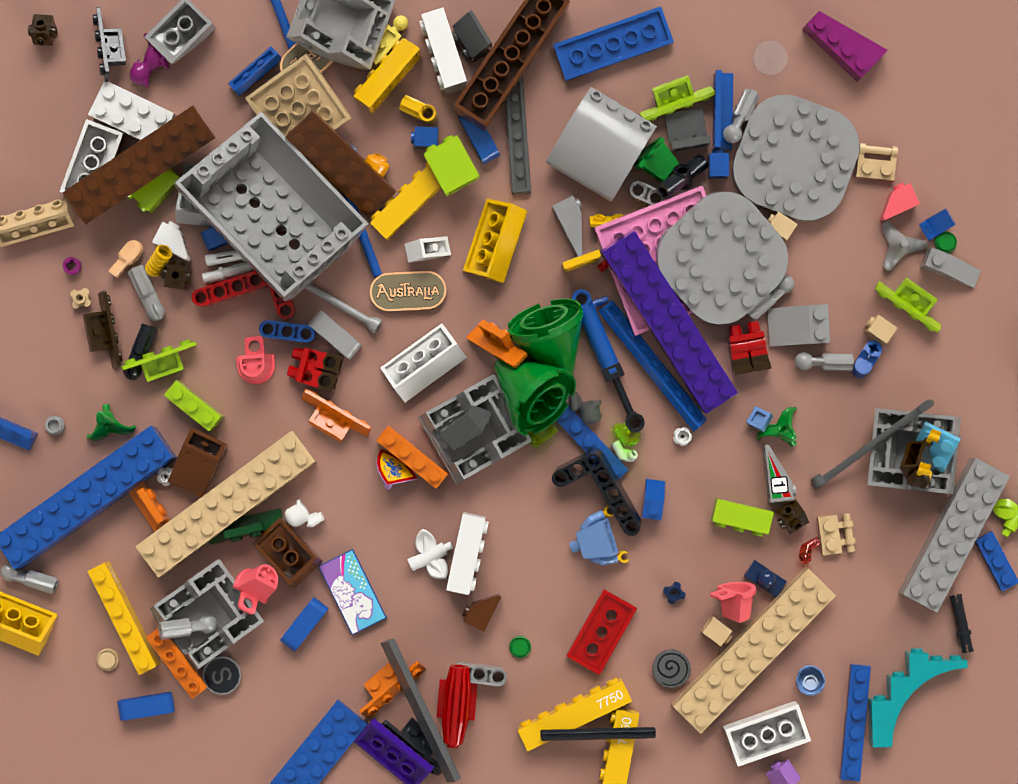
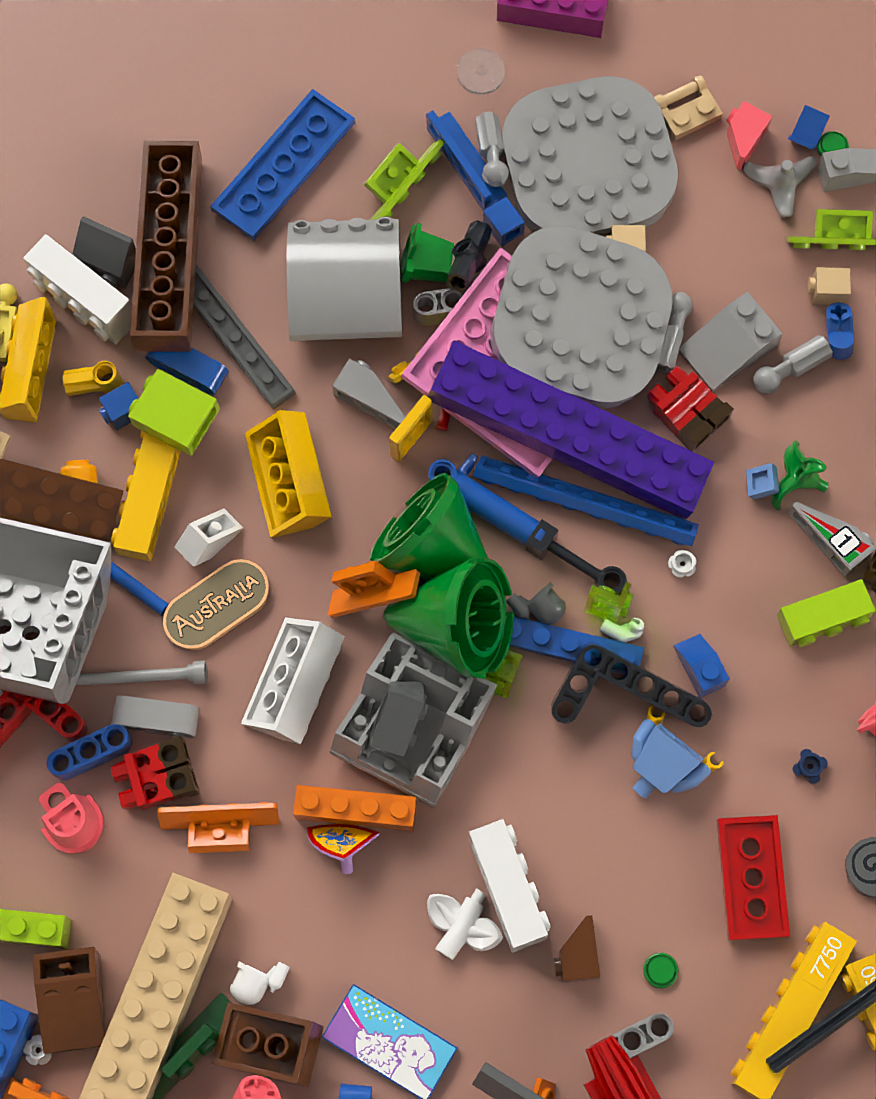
camera: 30 degrees left, 15 degrees down
dark grey bracket [665,108,711,152] -> none

